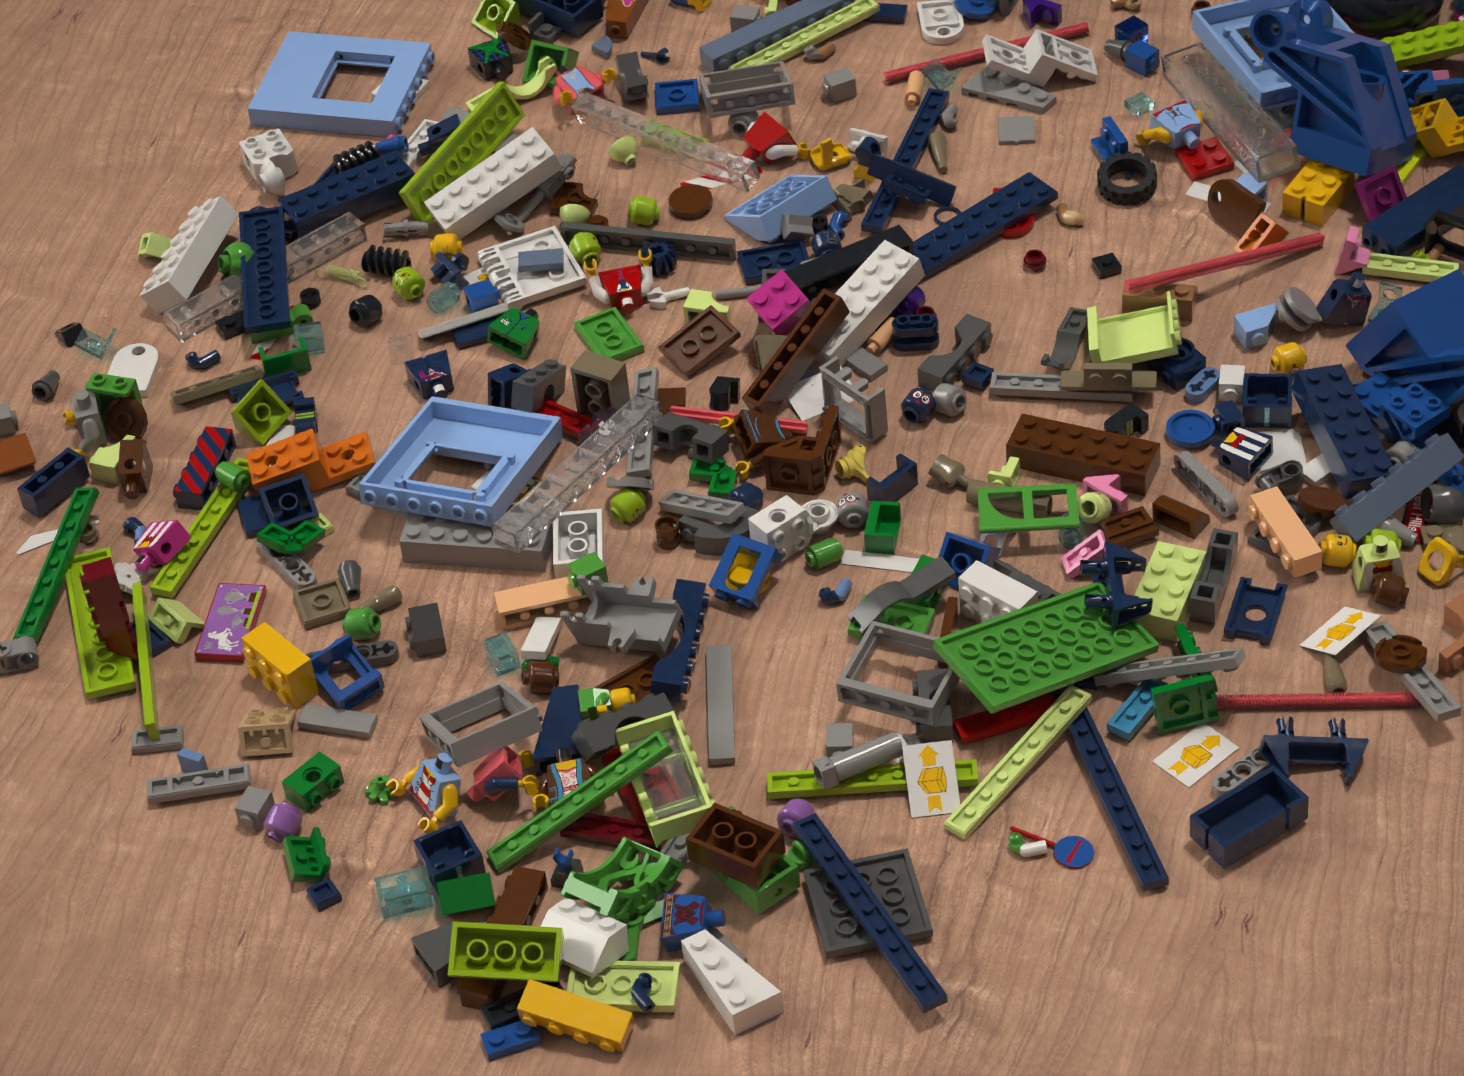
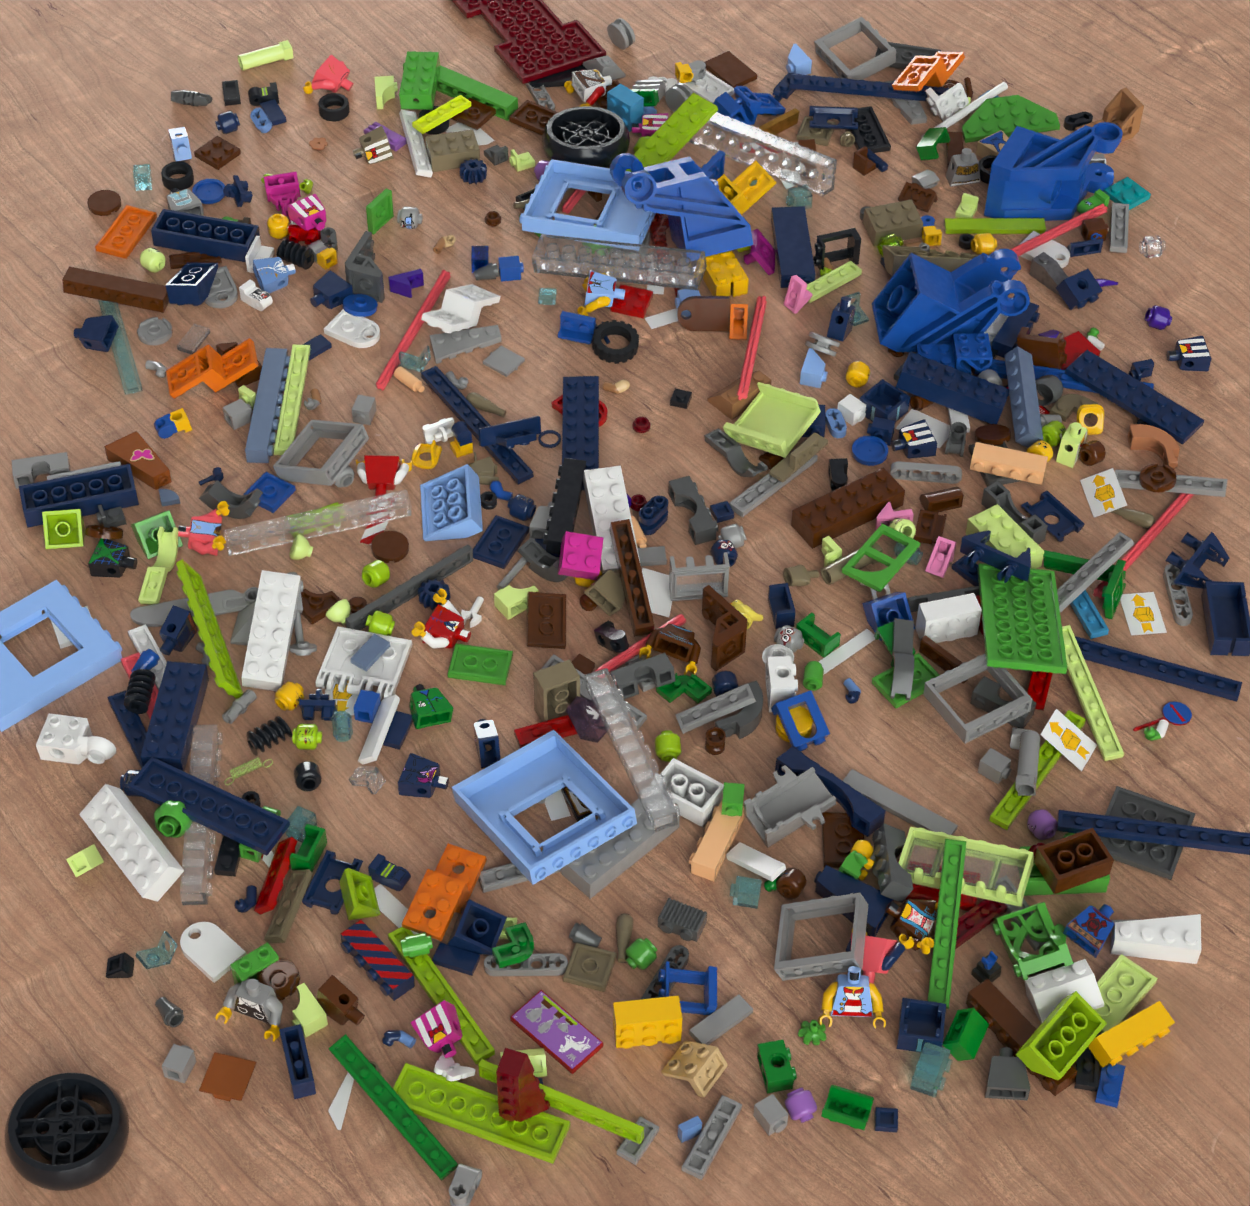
camera: 60 degrees left, 5 degrees up
dark grey arch [511,359,566,413] -> none
light grey tile [607,476,654,491] -> none
dark blue arm [631,973,655,1013] -> none
light grey piece [780,214,814,242] -> none
none -> red plate [254,837,298,915]

